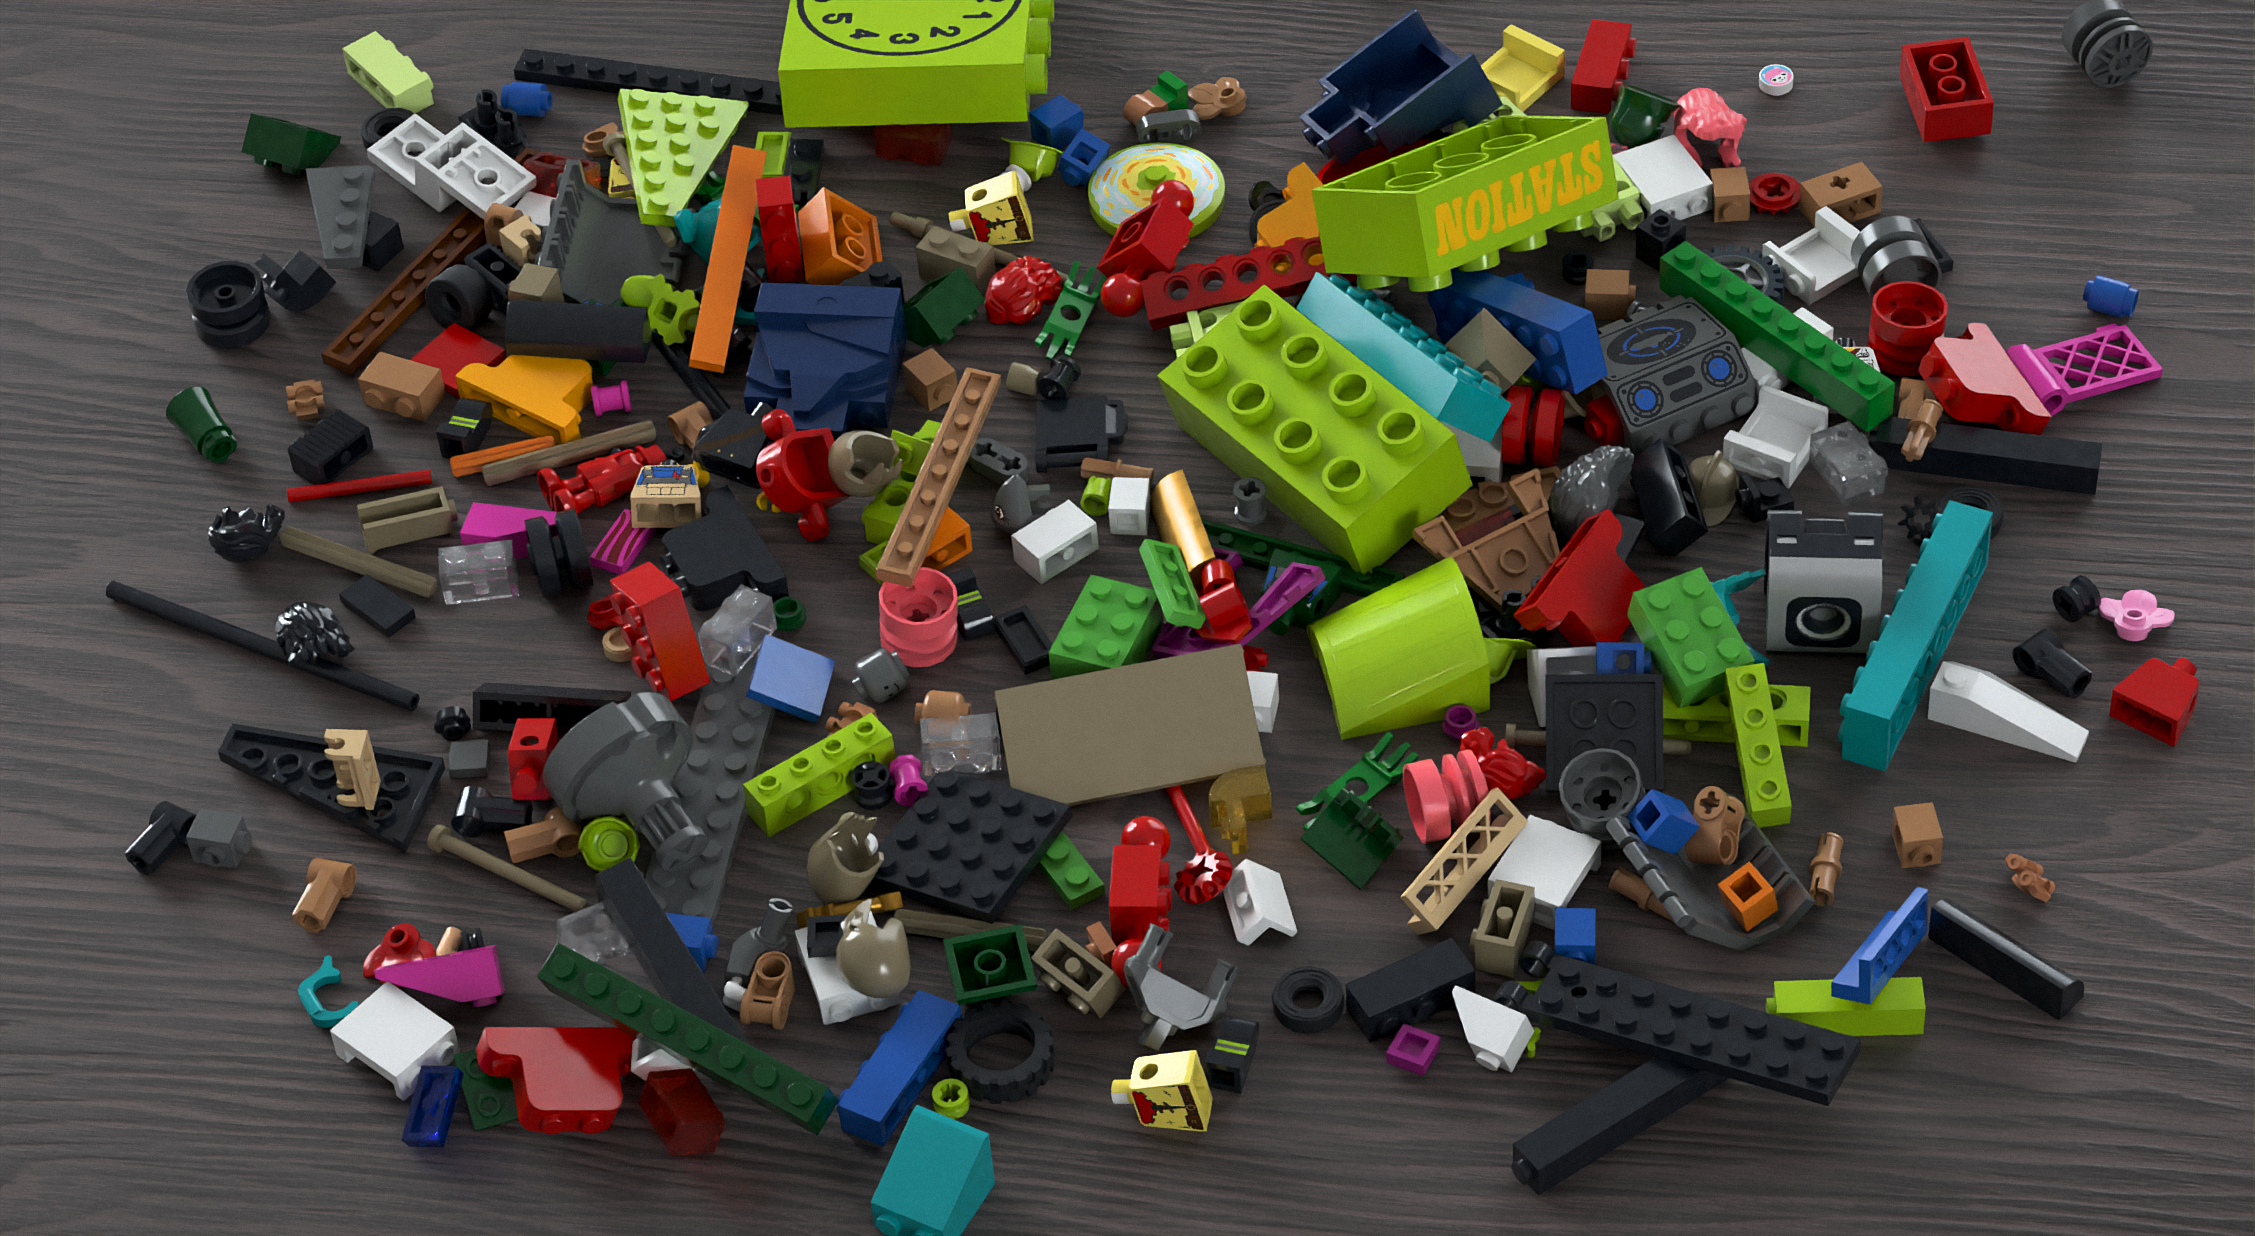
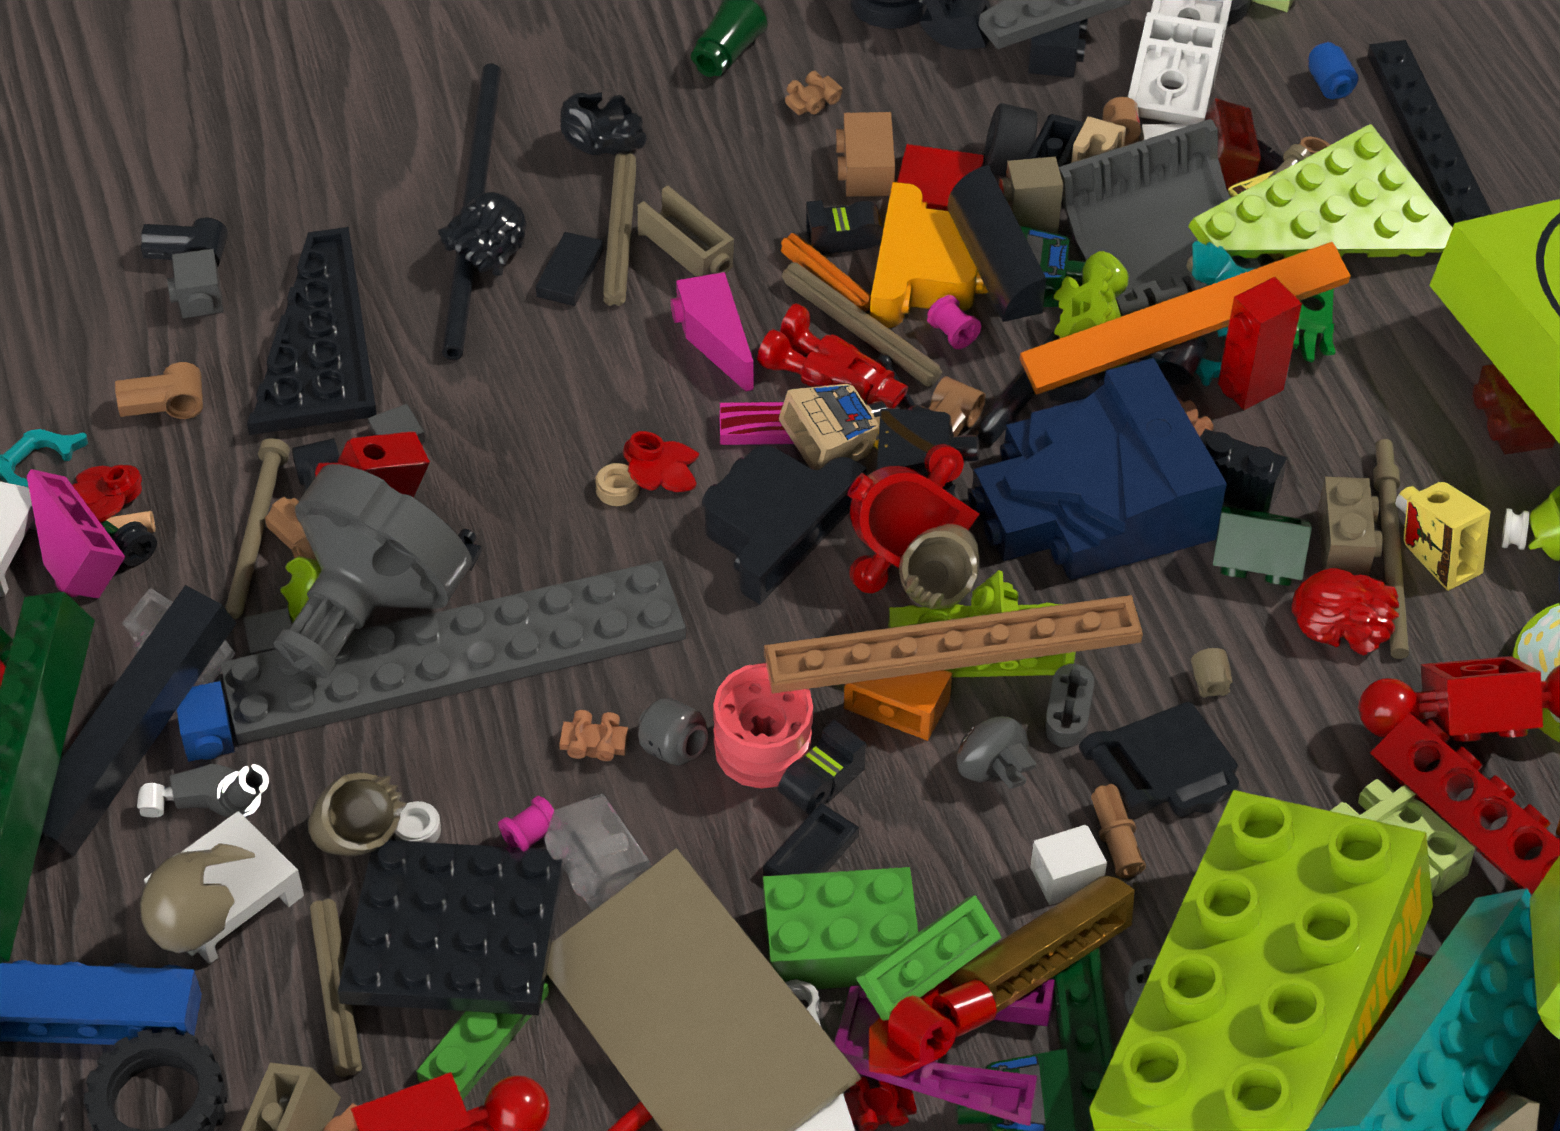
camera: 60 degrees right, 5 degrees up
red bar [287,469,433,503] -> none
black brick [288,409,374,485] -> none
reddish brown plate [321,147,556,375] -> none
tan hinge [324,729,381,810] -> none
black plate [434,706,471,740] -> none
clear brick [439,540,519,605] -> none
black connector [458,89,530,160] -> none
black brick [473,682,631,734] -> none
black wheel [524,508,594,598] -> none
red brick [609,562,710,701] -> none
clear brick [699,585,777,676] -> none
medium nougat piece [740,951,796,1030] -> none
lime brick [743,713,896,837] -> none
tile [746,634,835,723] -> none
lime tile [755,132,792,179] -> none
dark green plate [769,597,807,631] -> none
black hinge [784,139,825,208] -> none
pearl gold bar [796,892,903,929] -> none
orange slope [798,187,883,286] -> none
black plate [807,915,848,958] -> none
black wheel [851,761,892,810] -> none
medium nougat brick [902,348,958,412] -> none
medium nougat head [914,690,971,741] -> none
lime bush [932,1078,970,1119] -> none
dark green slope [943,924,1037,1005] -> none
white brick [1011,500,1099,584] -> none
green piece [1034,260,1108,361] -> none
black bush [1037,355,1081,400] -> none
lime hose [1080,476,1112,516] -> none

